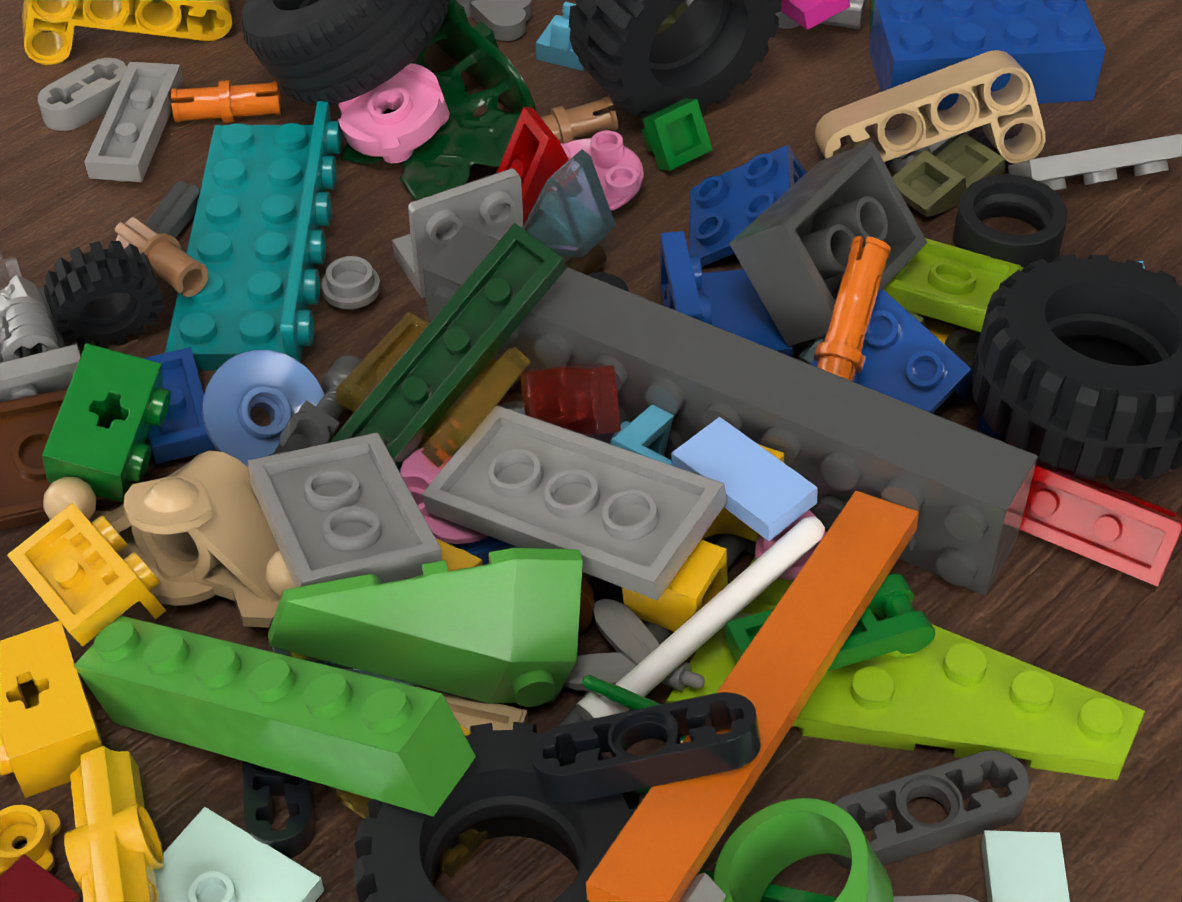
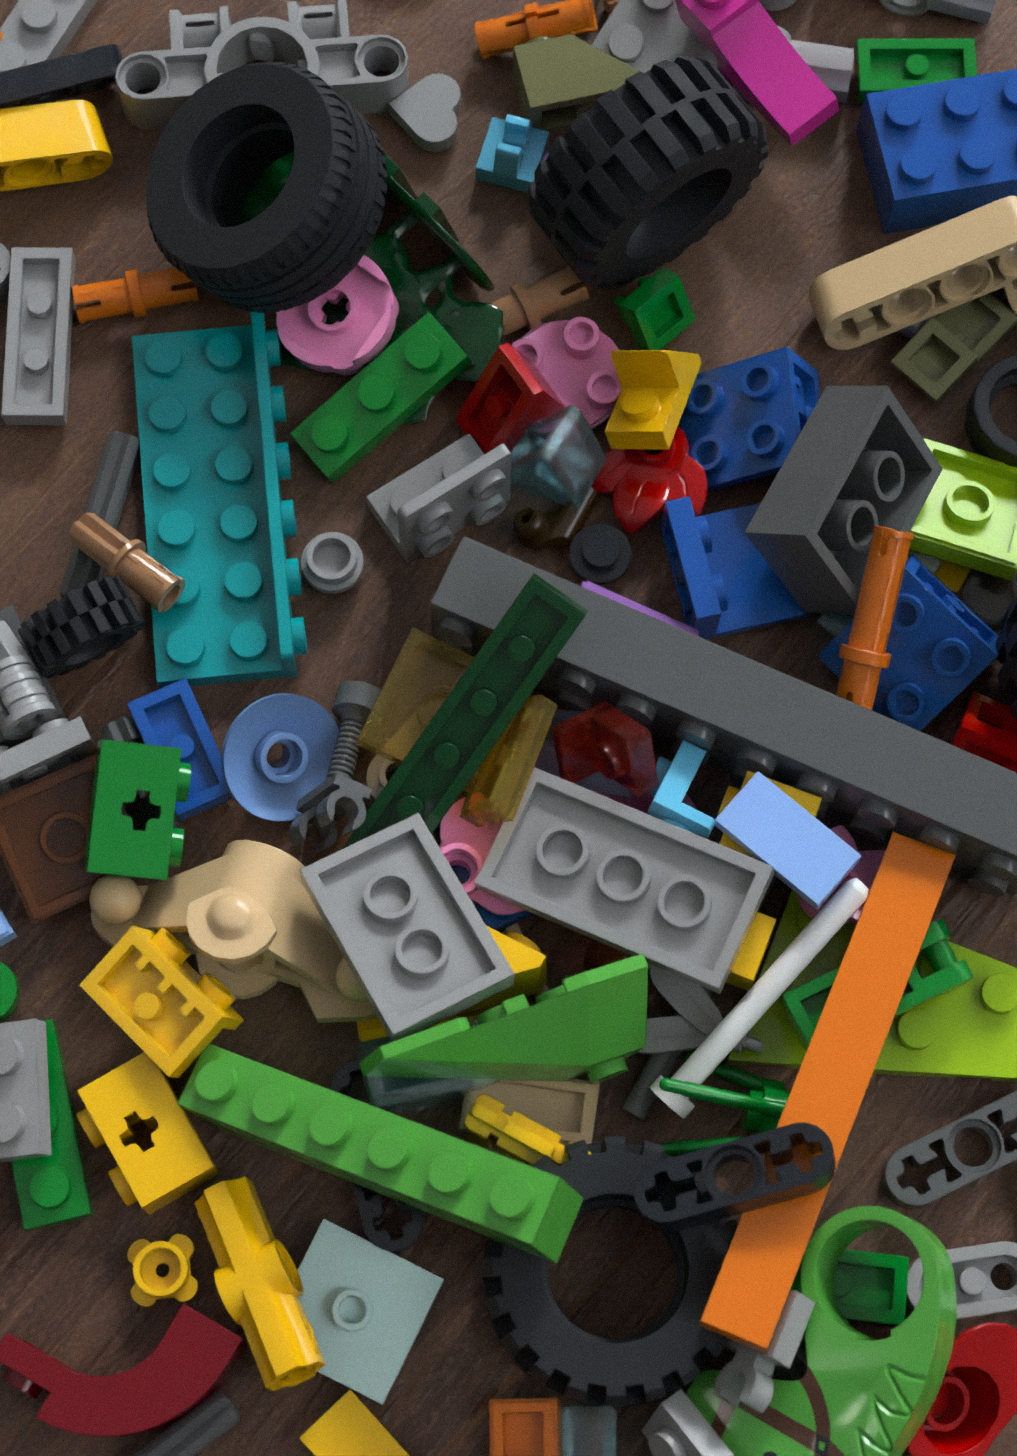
camera: 10 degrees left, 25 degrees up
none -> green plate [290,312,472,483]
none -> red plate [589,425,708,535]
none -> yellow slope [605,350,702,450]

